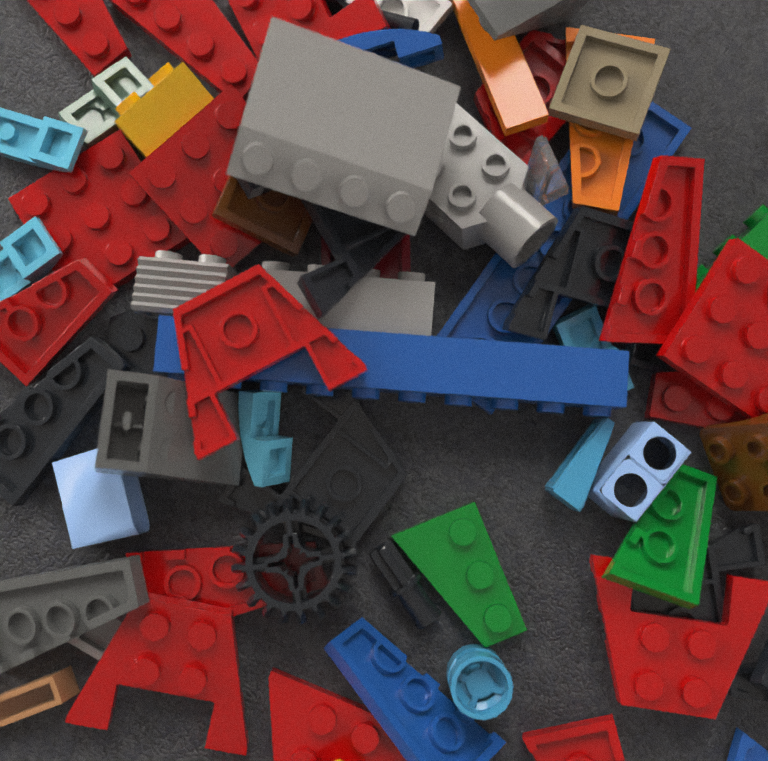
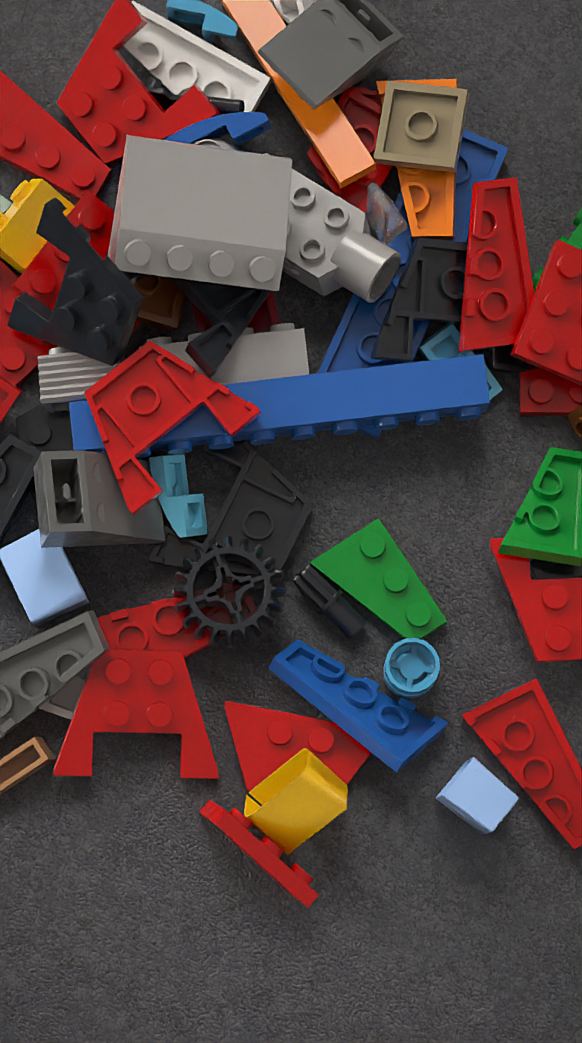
camera: 10 degrees left, 5 degrees down
dark azure slope [544,417,615,512] -> none
light blue piece [588,421,691,522] -> none
none -> black wing [7,198,144,366]

